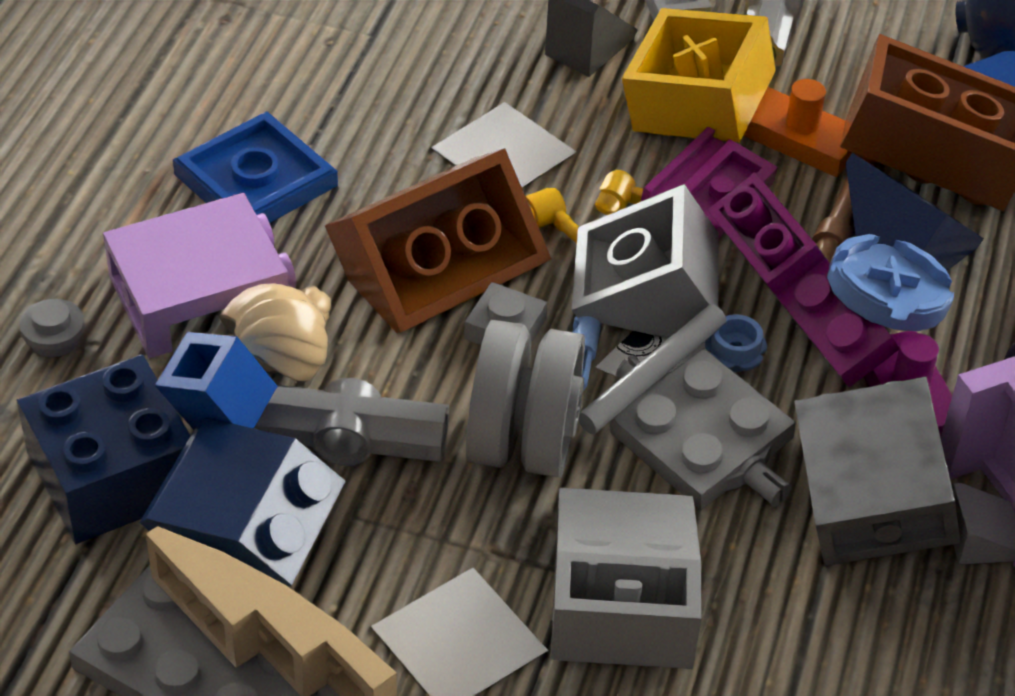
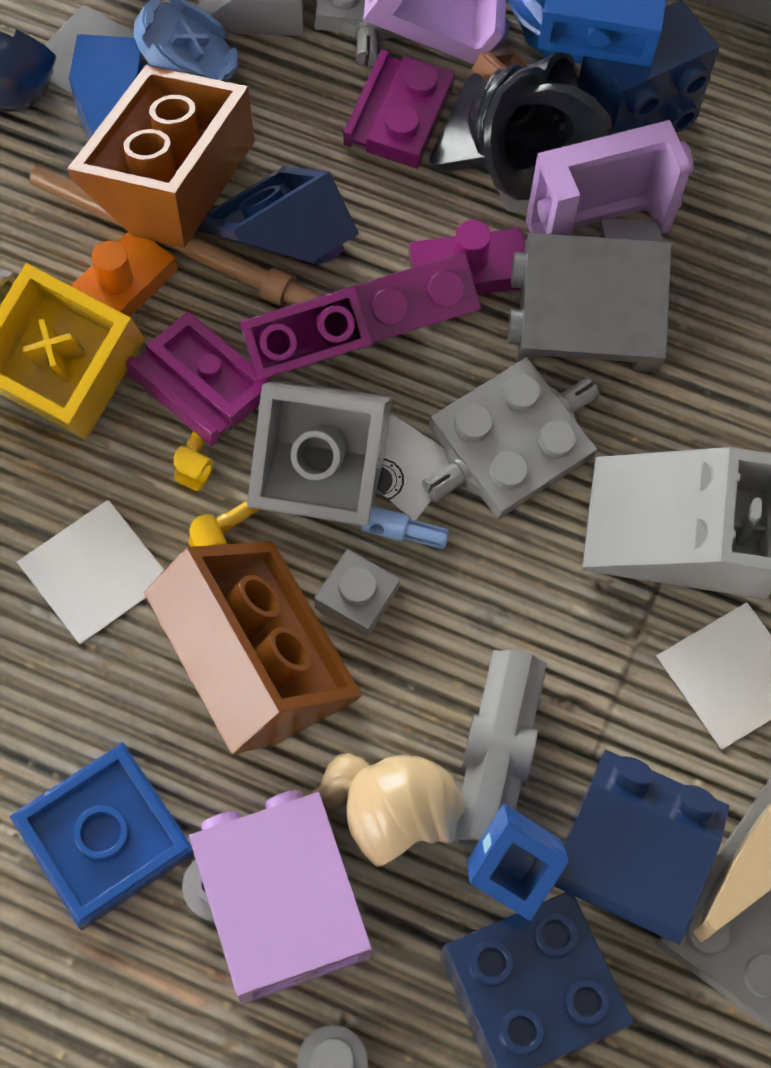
camera: 85 degrees left, 20 degrees up
light grey wheel [466,319,585,478] -> none
light grey bar [578,304,726,434] -> none
medium blue plate [705,314,767,372] -> none
medium blue tile [827,234,954,332] -> none

